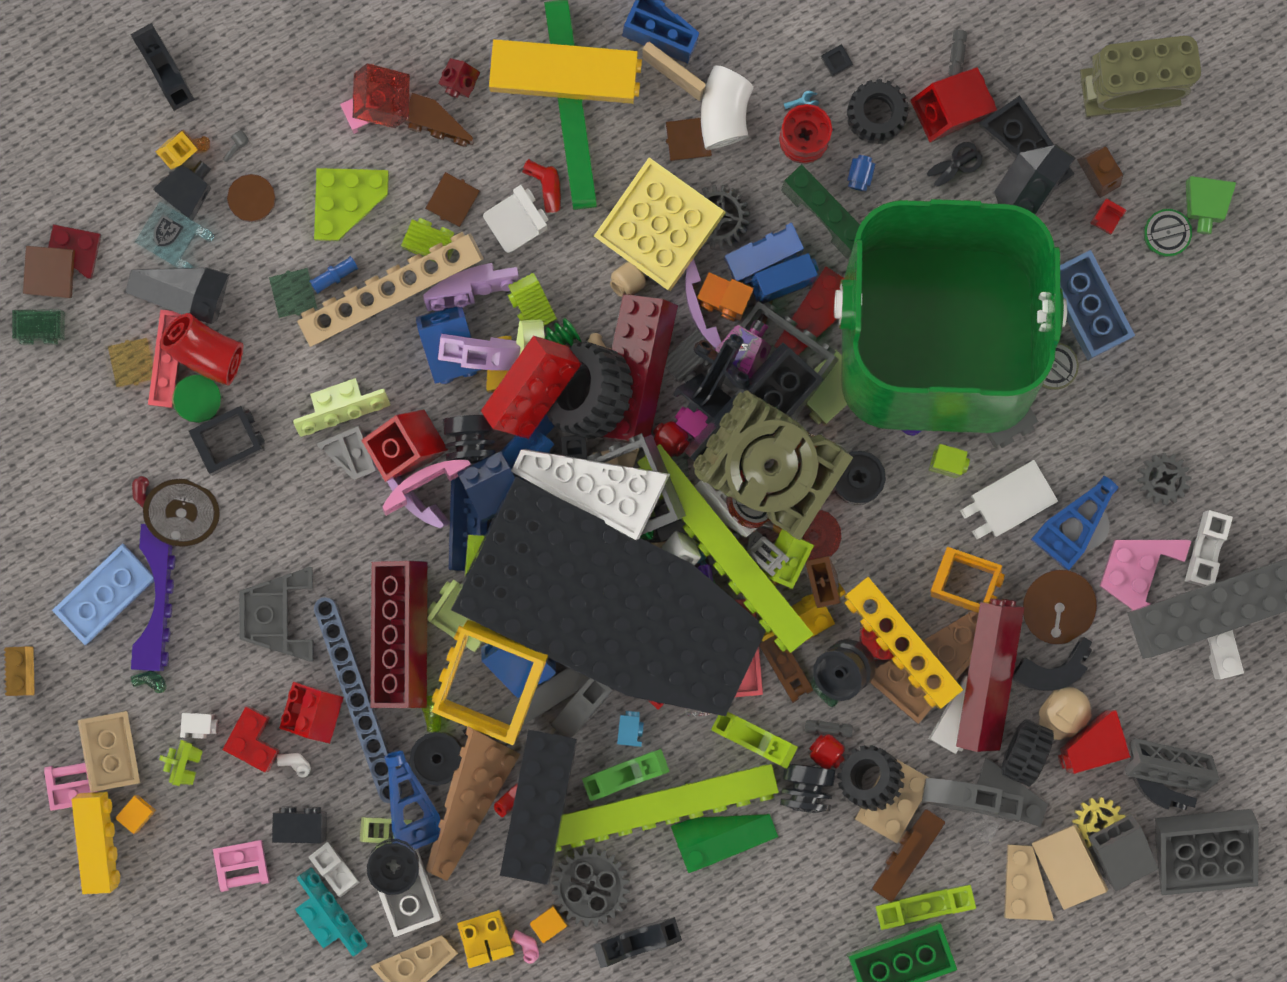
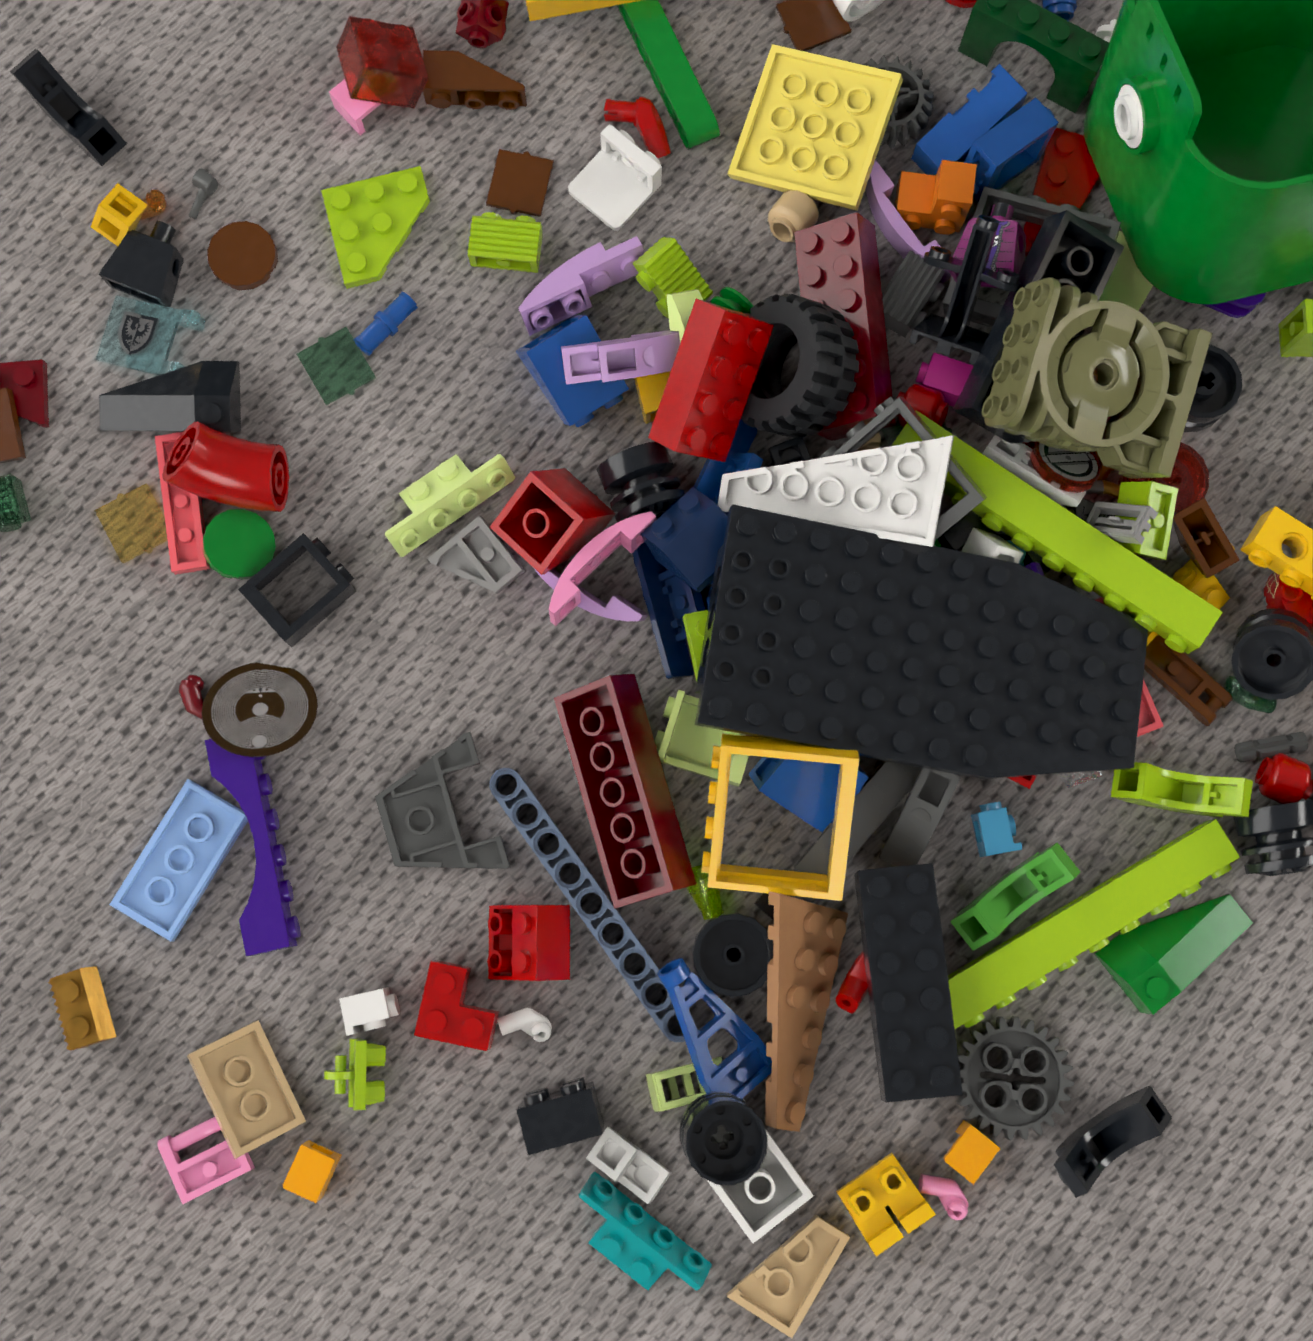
camera: 15 degrees left, 5 degrees down
yellow brick [71,791,120,894] -> none
clear green arm [130,671,167,693] -> none
bright pink plate [213,840,270,892] -> none
tan brick [297,232,484,347] -> none

